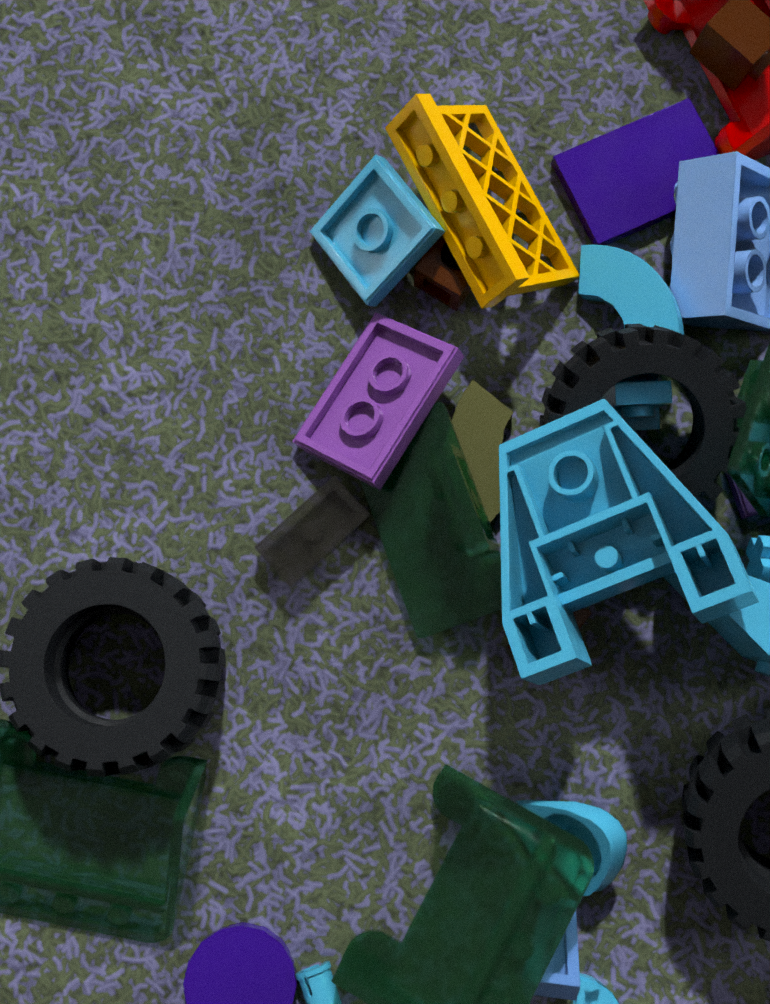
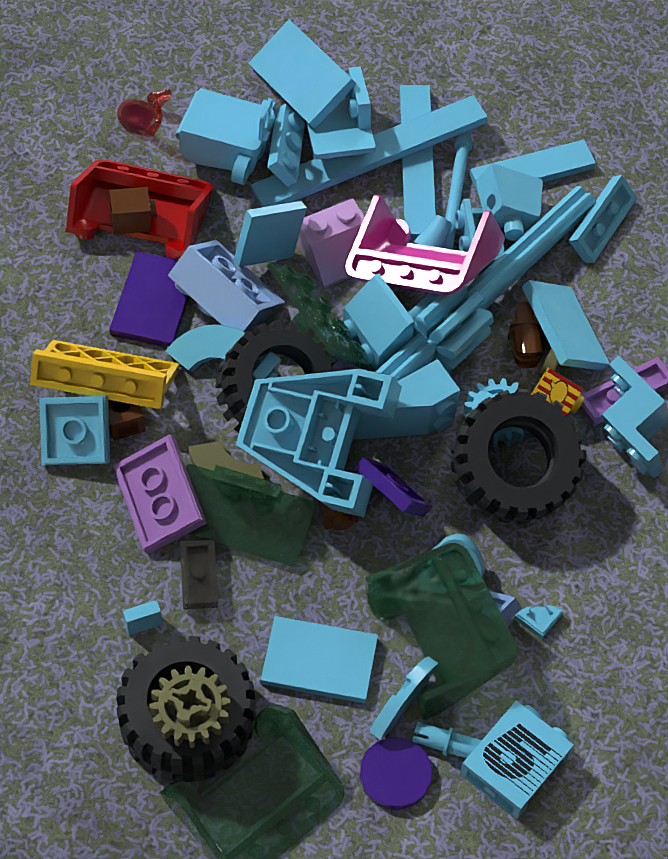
camera: 55 degrees left, 20 degrees down
none -> medium azure tile [123,600,162,635]
none -> olive gear [149,666,231,748]
none -> medium azure tile [261,616,378,704]
none -> dark purple tile [354,457,433,517]
none -> medium azure tile [370,656,439,739]

